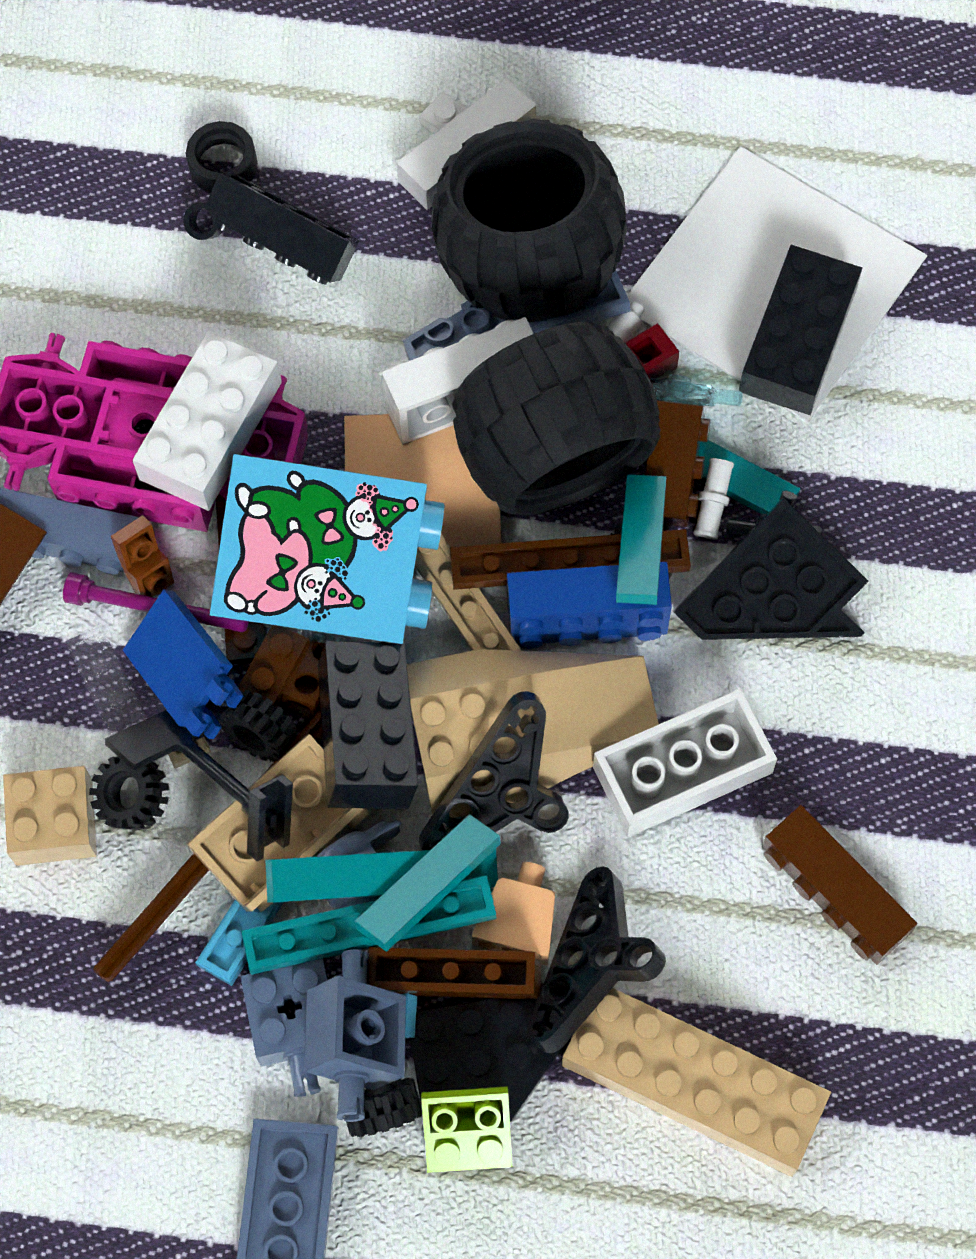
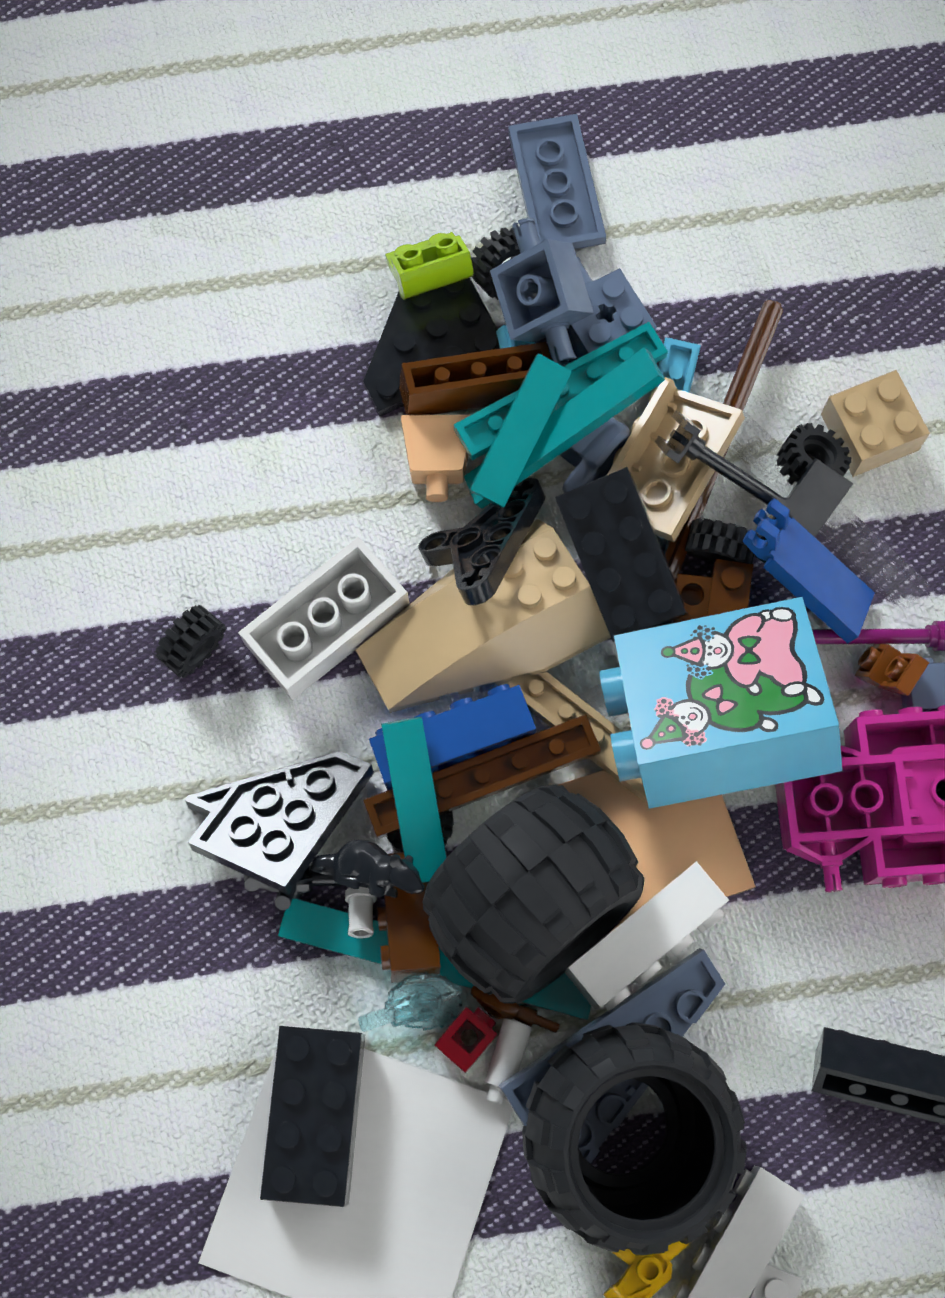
camera: 165 degrees right, 5 degrees up
white brick [132,331,282,511] -> none
black beam [527,866,666,1053] -> none
tan brick [562,988,831,1177] -> none
reddish brown brick [762,805,918,965] -> none
none -> black tyre [155,605,226,678]
none -> black animal [311,839,425,898]

